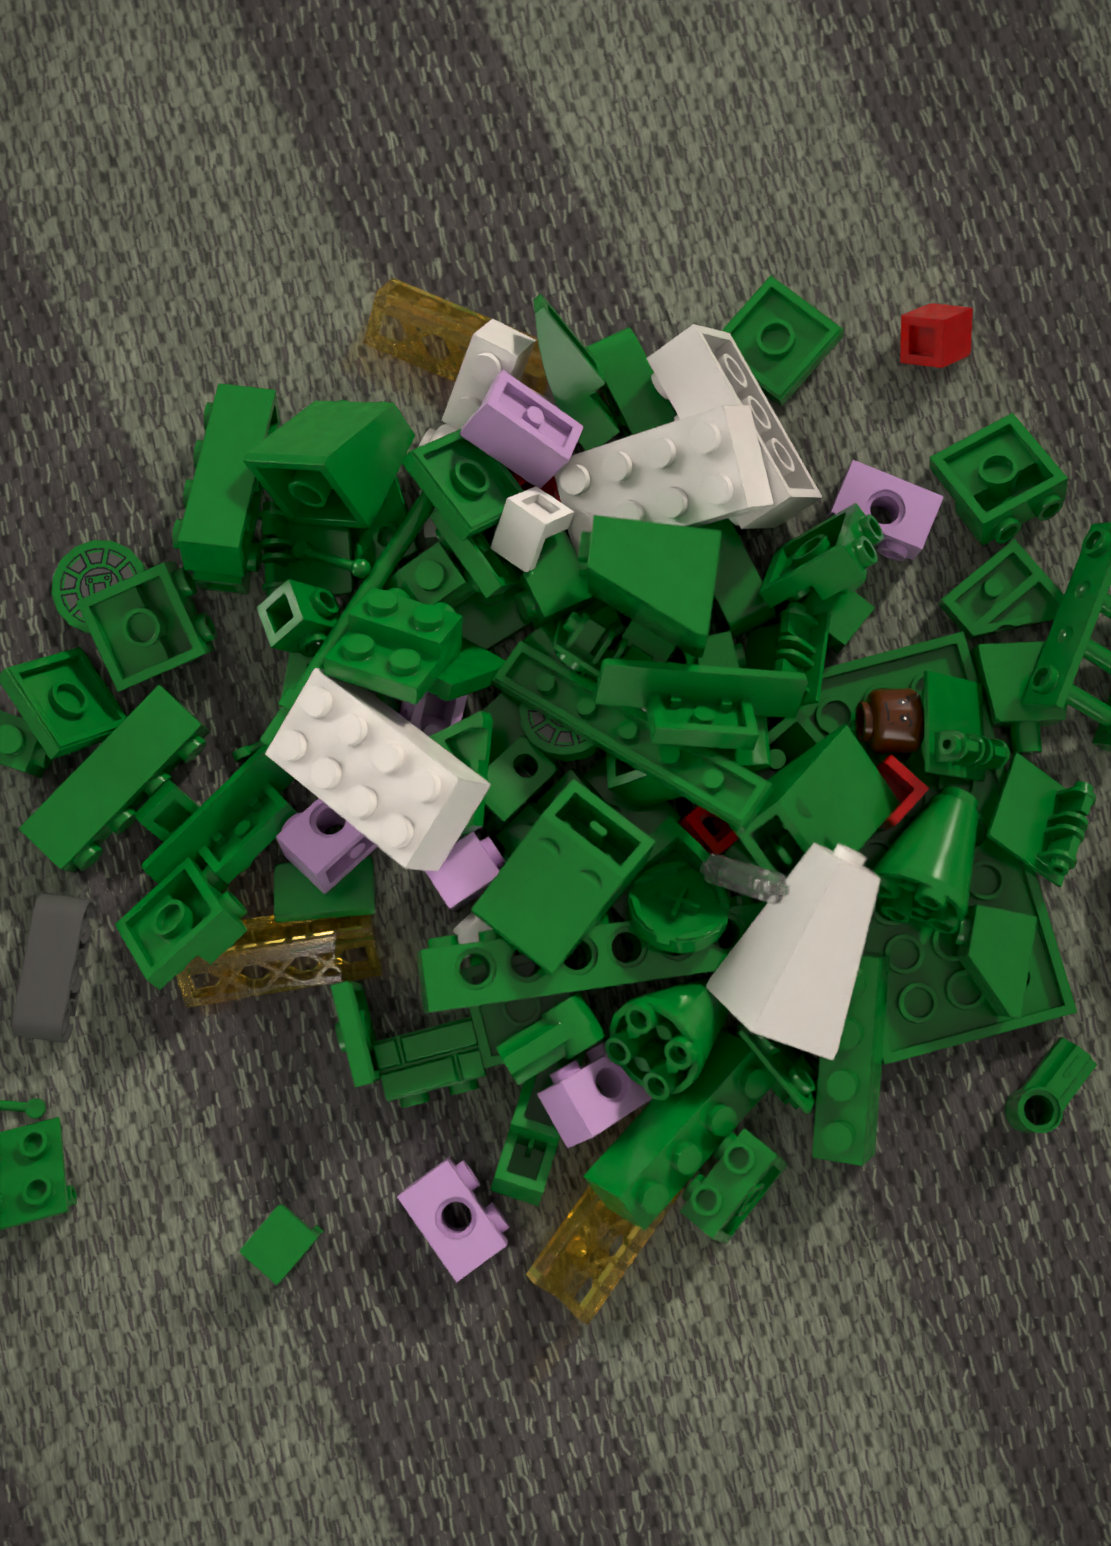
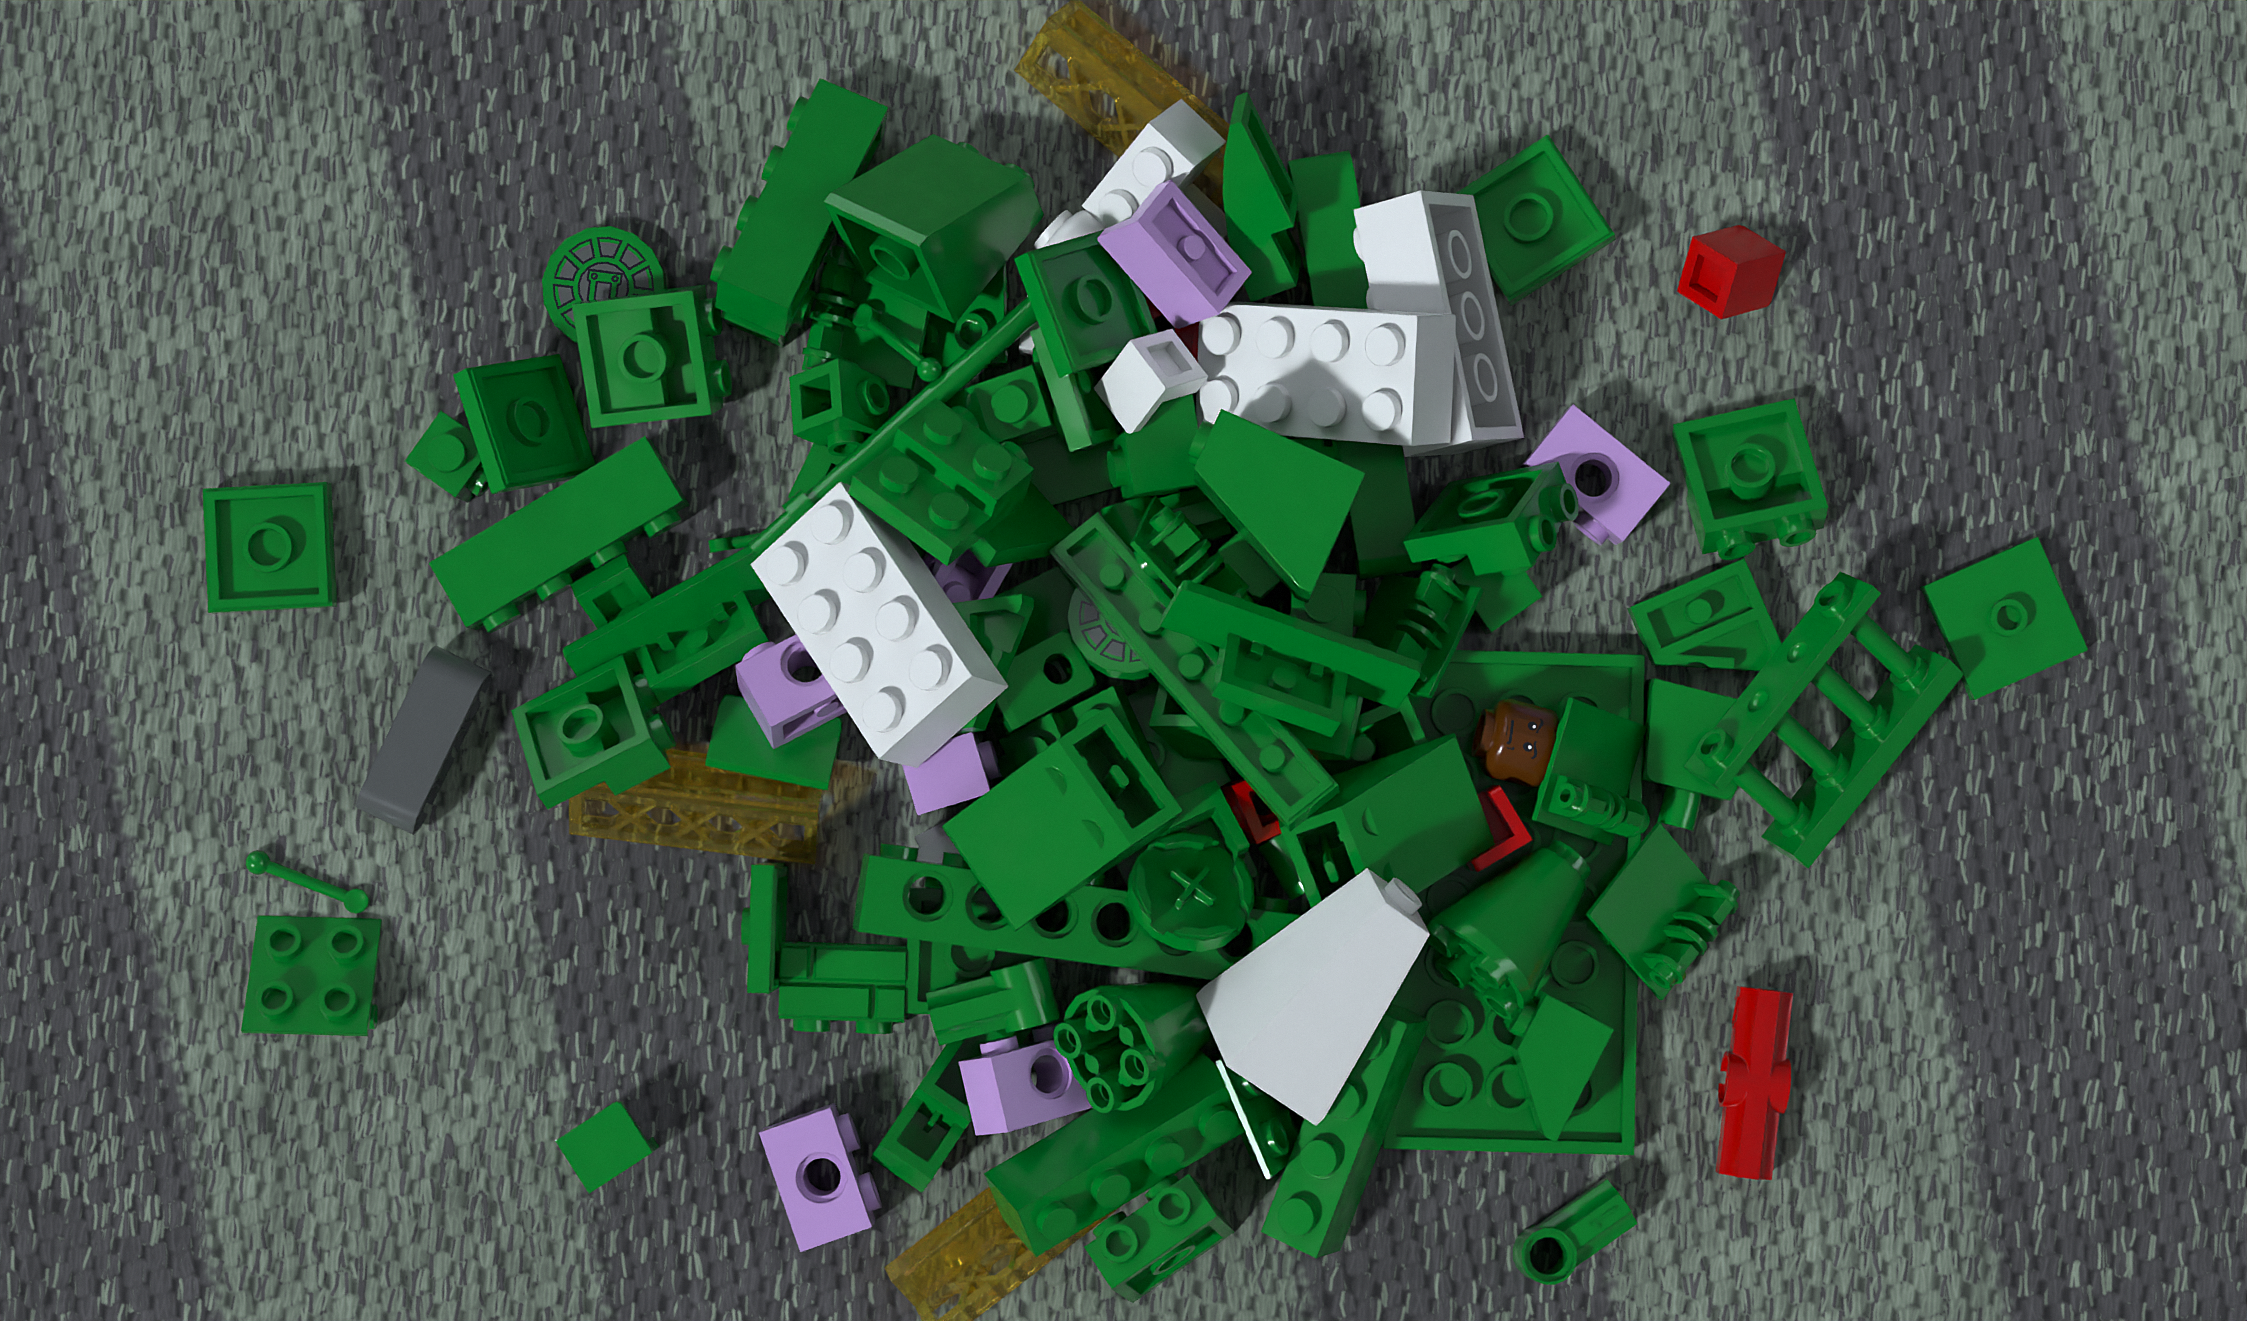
camera: 15 degrees right, 5 degrees up
clear axle [700,853,790,905] -> none

